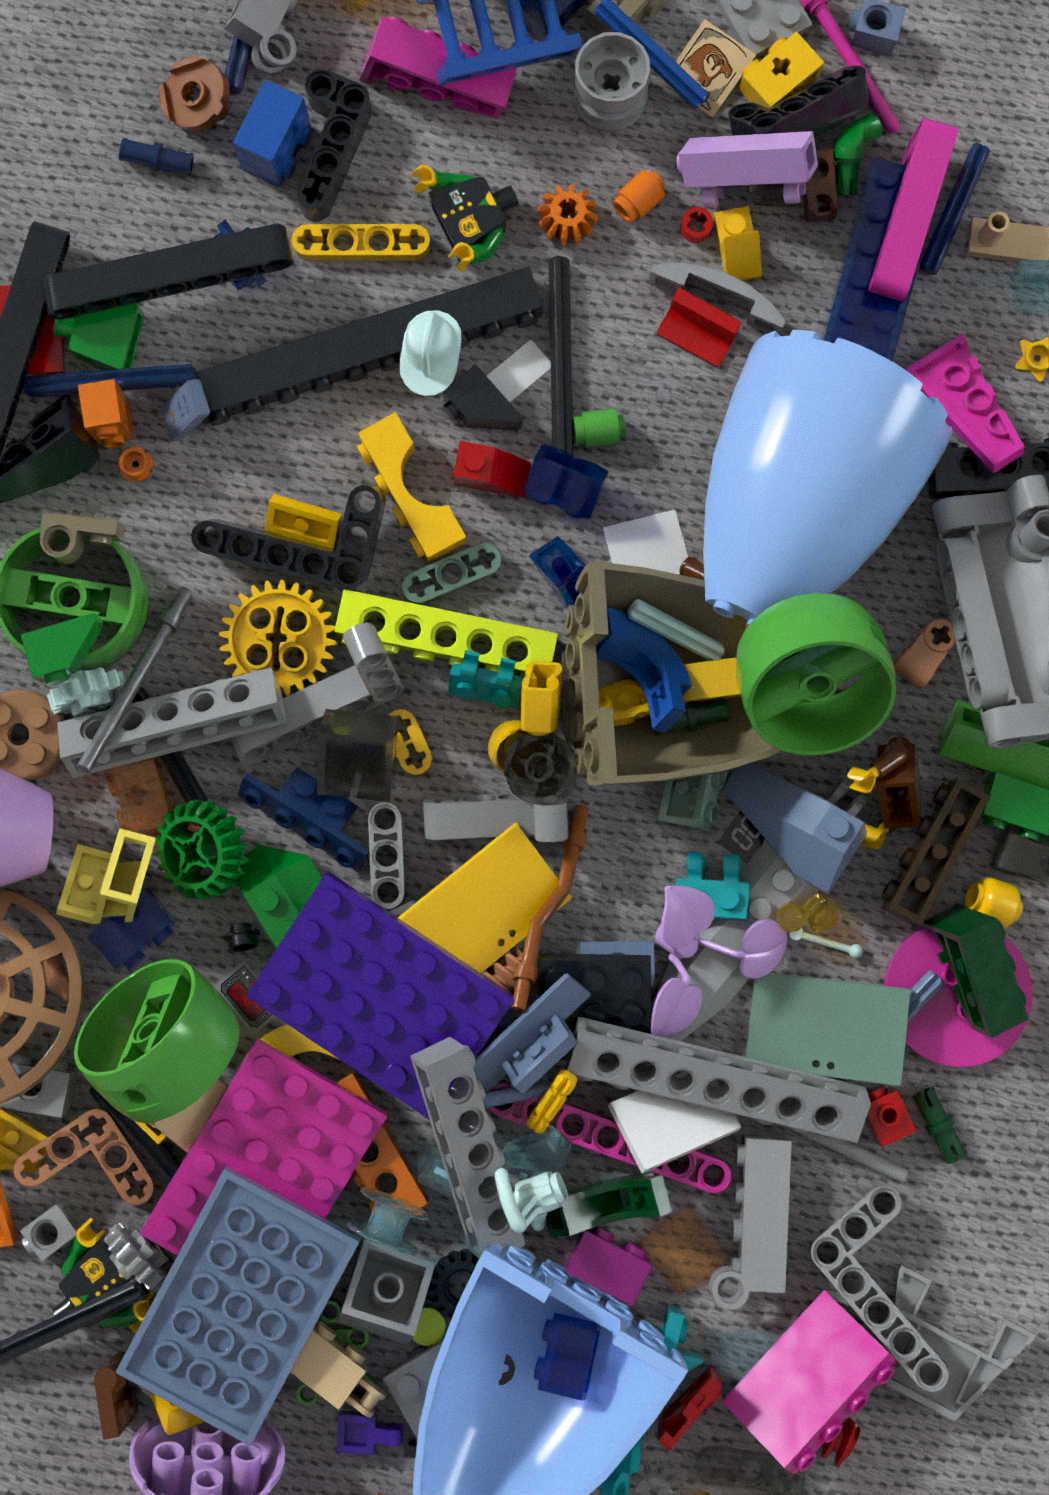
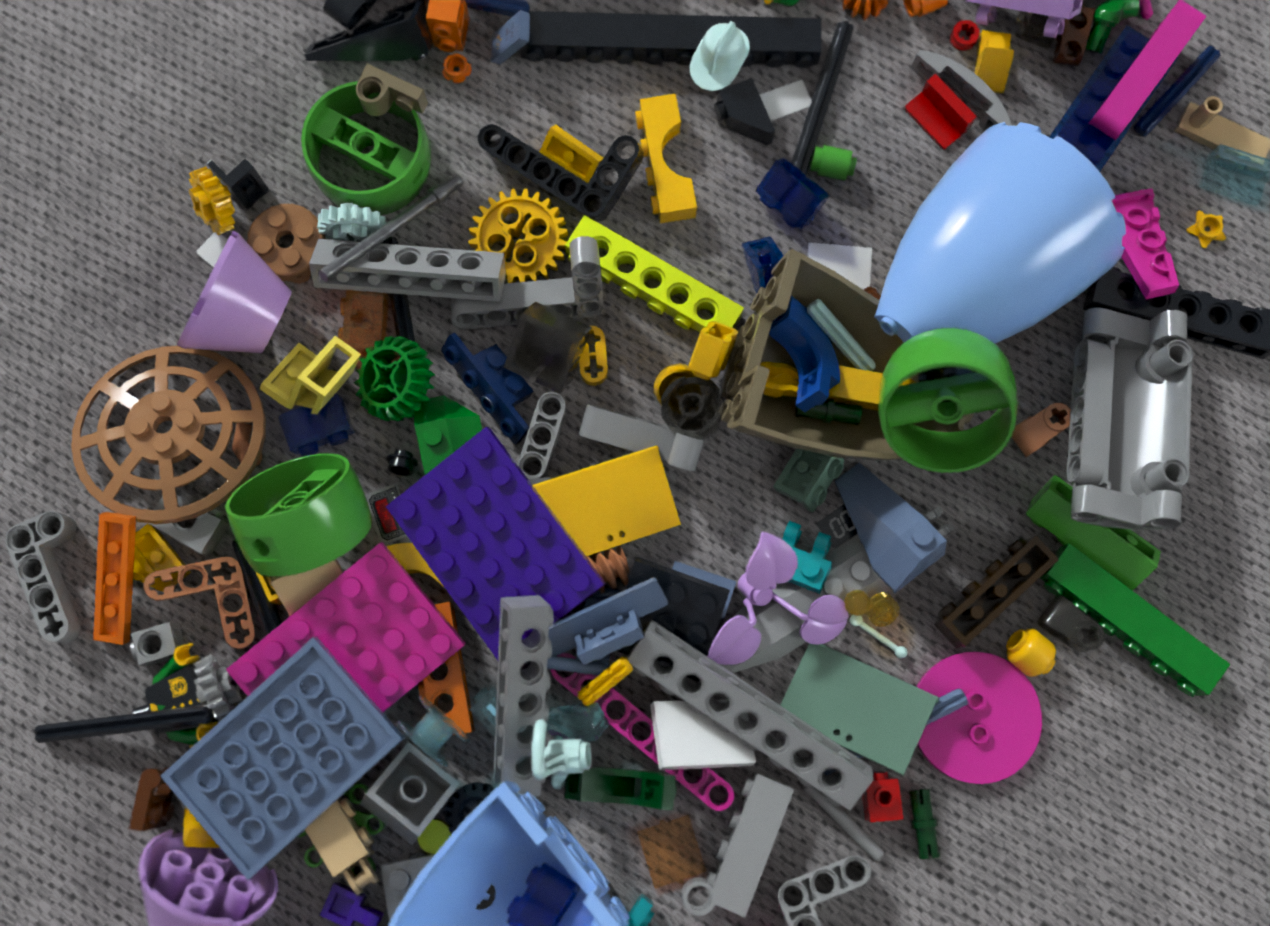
camera: 20 degrees right, 5 degrees down
green slope [20,613,103,686] -> none
sand green beam [402,543,501,605] -> none
teal plate [448,650,524,708] -> none
red slope [453,441,531,498] -> none
dark orange bar [511,805,589,1012] -> none
magenta brick [564,1226,653,1306] -> none
reddish brown torso [847,737,921,850] -> none
dark green wedge [922,904,1029,1038] -> none

